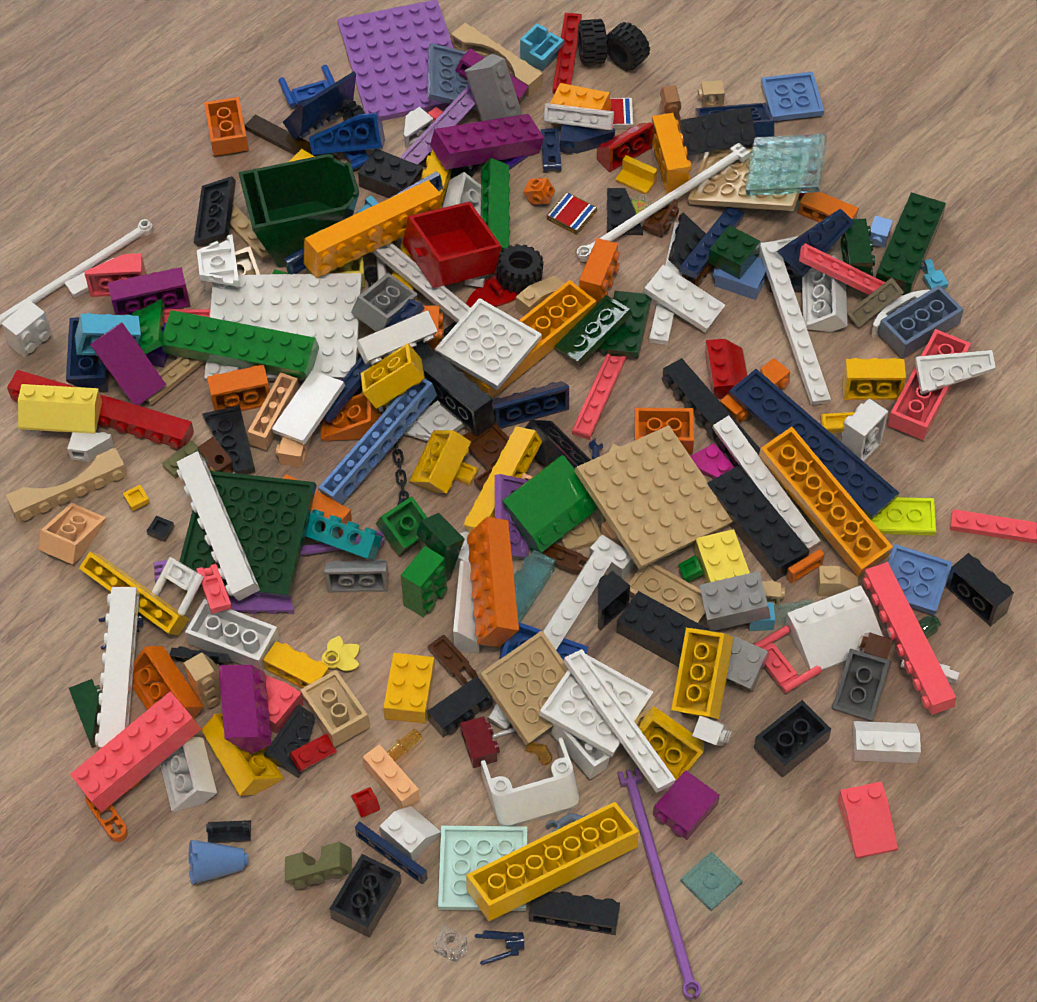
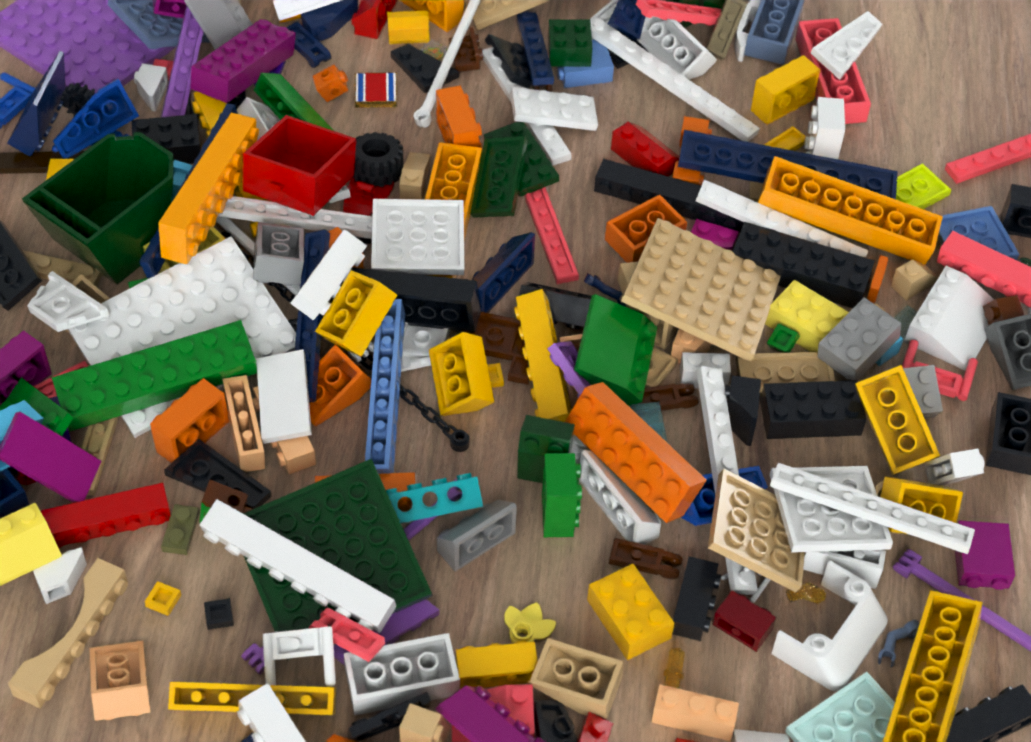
camera: 40 degrees left, 5 degrees down
green brick [376,496,428,555] -> none

